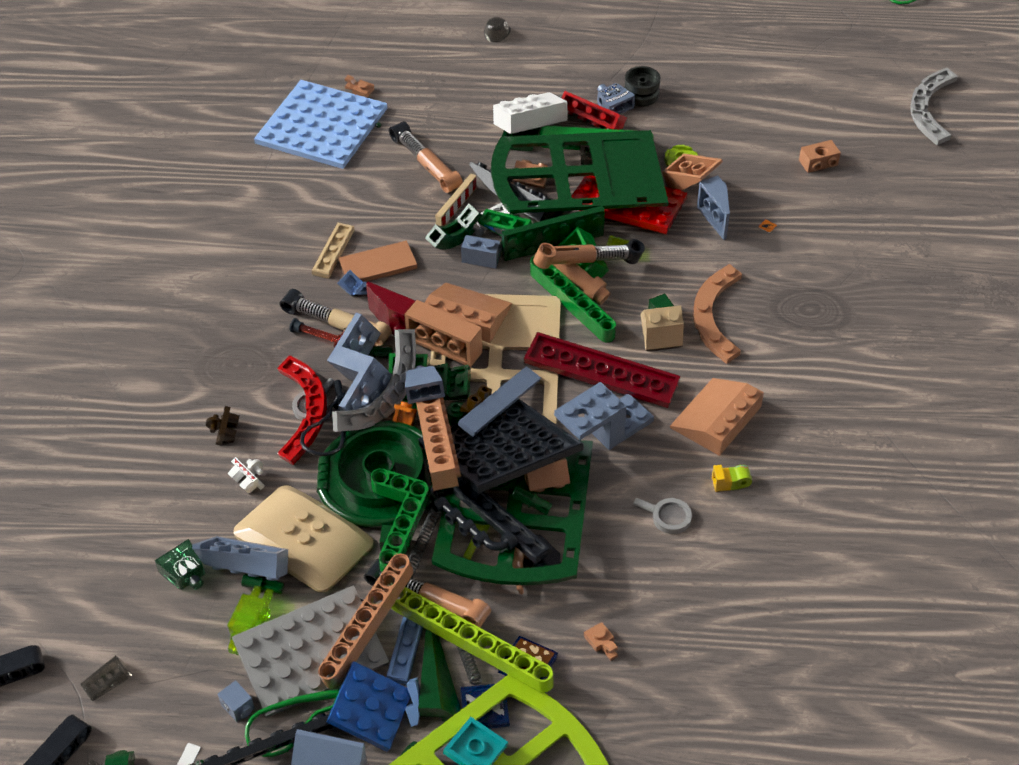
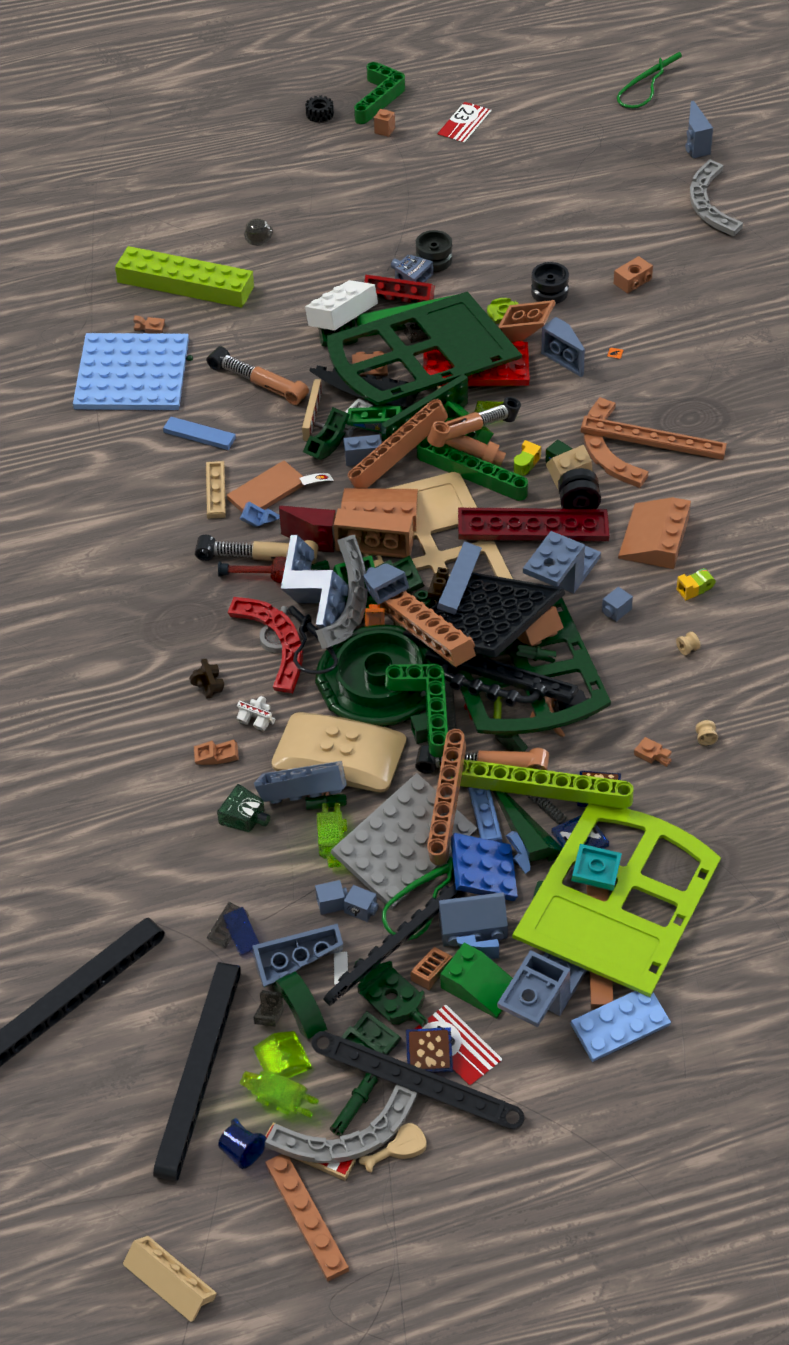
camera: 20 degrees left, 0 degrees up
light grey piece [634,498,692,534] -> none
none -> lime brick [115,246,254,308]
none -> medium blue tile [163,417,236,450]
none -> nougat slope [194,740,239,765]
none -> clear blue tile [222,907,260,956]
none -> sand blue wedge [252,924,343,988]
none -> white sticker [300,473,334,485]
none -> sand blue brick [315,880,348,915]
none -> nougat beam [348,399,448,489]
none -> dark green slope [495,734,528,752]
none -> lime leg [513,440,541,476]
none -> black wheel [531,262,569,304]
none -> black wheel [558,468,601,509]
none -> nougat tile [580,416,727,460]
none -> sand blue brick [602,587,633,622]
none -> tan wheel [676,632,700,655]
none -> sand blue slope [685,101,713,158]
none -> tan wheel [695,720,718,746]

